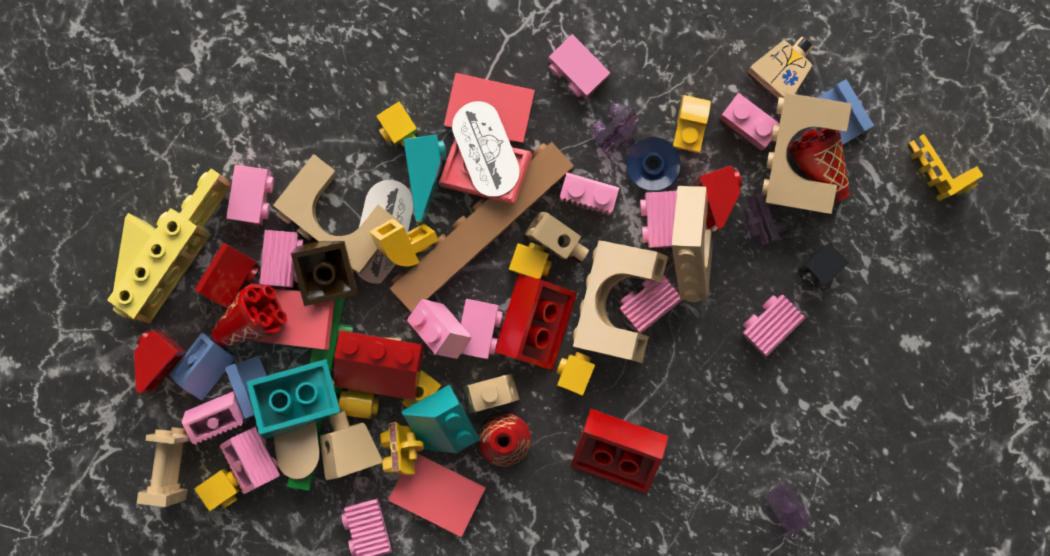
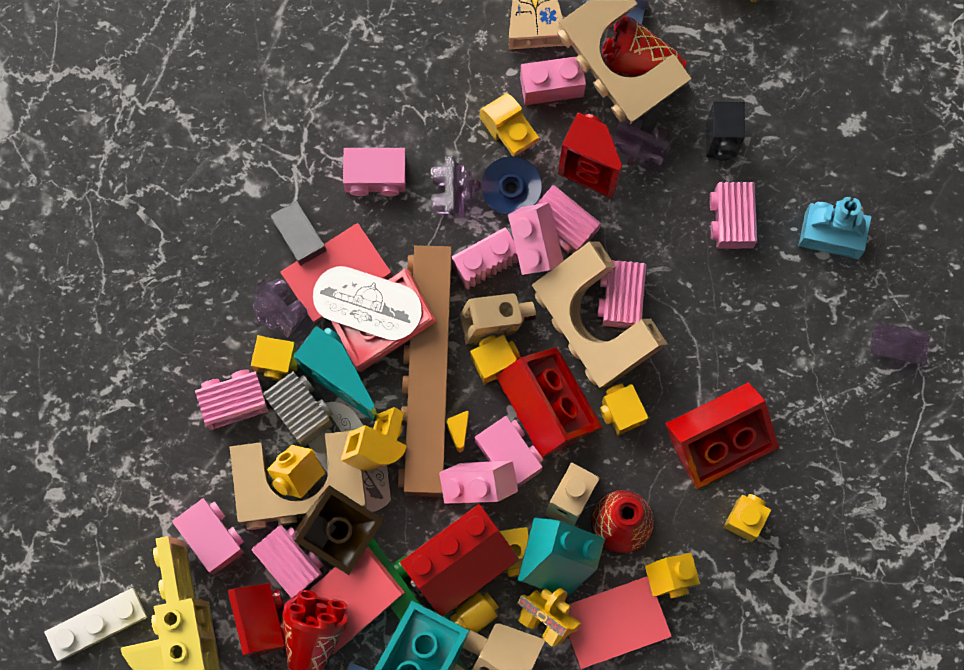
camera: 50 degrees left, 10 degrees down
tan arch [672,186,713,302] -> none
none -> white plate [44,588,148,661]
none -> bright pink brick [195,369,269,430]
none -> clear purple hips [252,278,308,338]
none -> light grey brick [263,372,333,447]
none -> yellow brick [267,445,325,498]
none -> tile [270,201,327,266]
none -> yellow slope [446,411,469,453]
none -> bright pink brick [508,202,563,275]
none -> yellow brick [645,553,700,599]
none -> yellow brick [723,494,771,542]
none -> medium azure brick [799,197,871,259]

